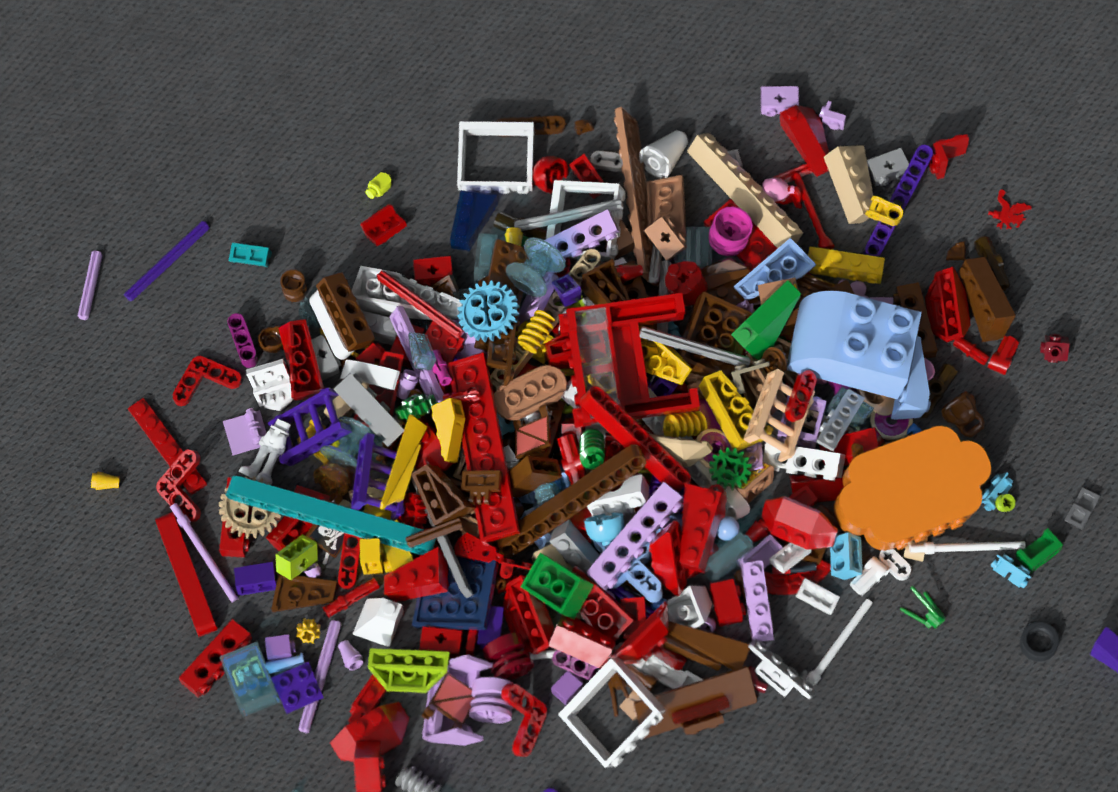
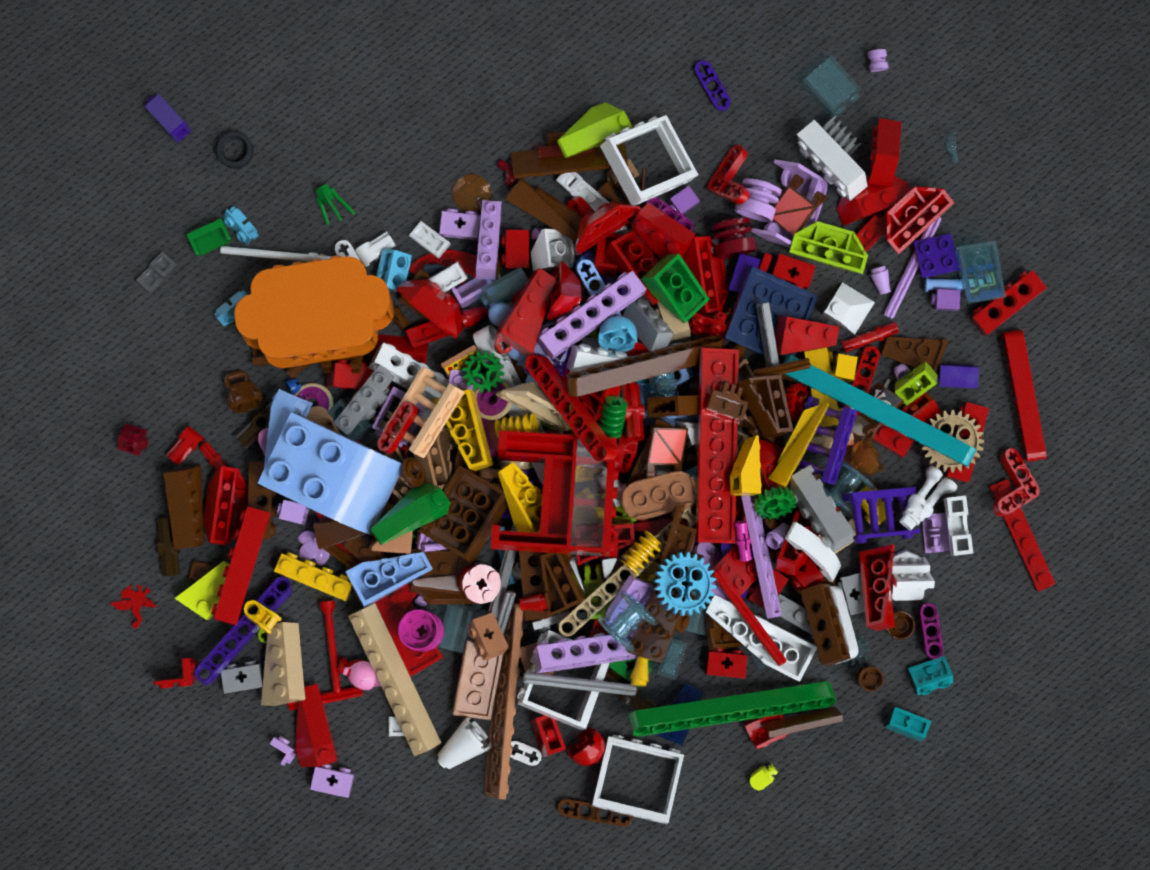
camera: 175 degrees left, 20 degrees up
lavender axle [78,251,102,320] -> none
yellow cone [91,471,120,490] -> none
dark purple axle [124,221,209,301] -> none
lavender bar [170,503,238,603] -> none
red beam [172,356,242,406] -> none
yellow gear [297,618,321,643] -> none
clear light blue slope [408,332,437,370] -> none
red axle [442,389,480,403] -> none
red piece [454,532,504,563] -> none
dark purple slope [551,274,582,308] -> none
reddish brown tile [575,120,594,135] -> none
light grey axle [640,327,750,367] -> none
dark tan bracket [730,359,770,394] -> none
bracket [748,639,816,699] -> none
white bar [799,599,872,695] -> none
lime bush [995,494,1015,512] -> none
none -> neon yellow wedge [175,561,230,620]
none -> red brick [211,507,270,626]
none -> lavender brick [439,209,481,241]
none -> clear orange dish [453,174,491,212]
none -> lime wedge [557,102,633,158]
none -> green beam [628,682,836,737]
none -> reddish brown tile [763,707,843,738]
none -> white brick [797,120,867,201]
none -> red wedge [886,186,954,254]
none -> teal bracket [908,656,953,695]
none -> white arch [944,496,973,556]

